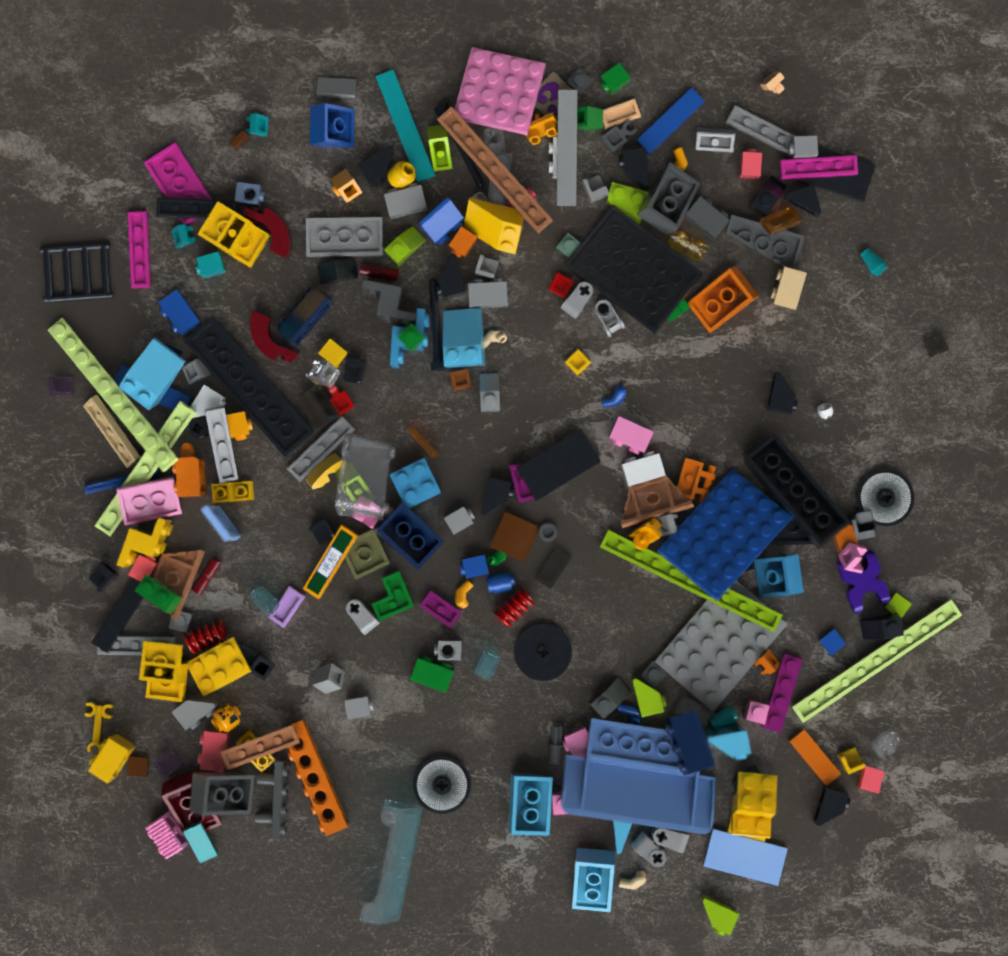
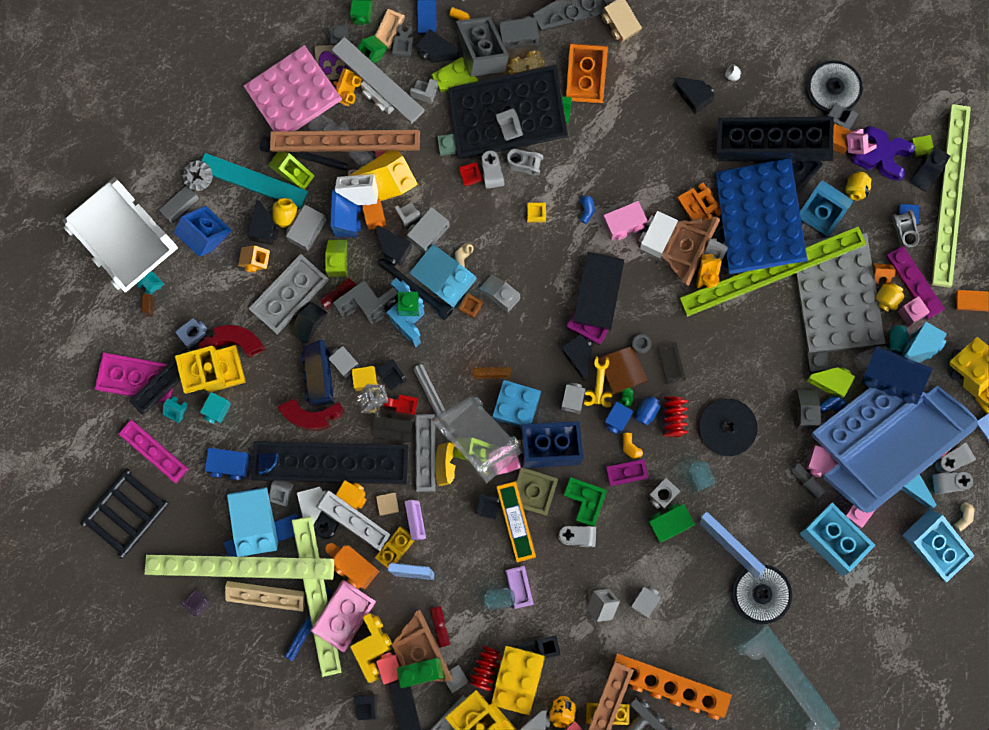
camera: 45 degrees left, 10 degrees down
none -> white panel [62,177,178,292]
none -> light grey gear [182,160,212,191]
none -> clear blue tile [258,453,279,474]
none -> light grey brick [328,346,360,379]
none -> white slope [335,174,379,205]
none -> tan tile [376,493,399,516]
none -> lavender tile [405,500,426,540]
none -> light grey axle [413,364,446,417]
none -> light grey panel [496,109,523,141]
none -> yellow bar [584,356,612,407]
none -> light blue tile [700,512,765,579]
none -> yellow head [845,172,872,201]
none -> yellow head [875,282,904,312]
none -> light grey piece [892,210,919,247]

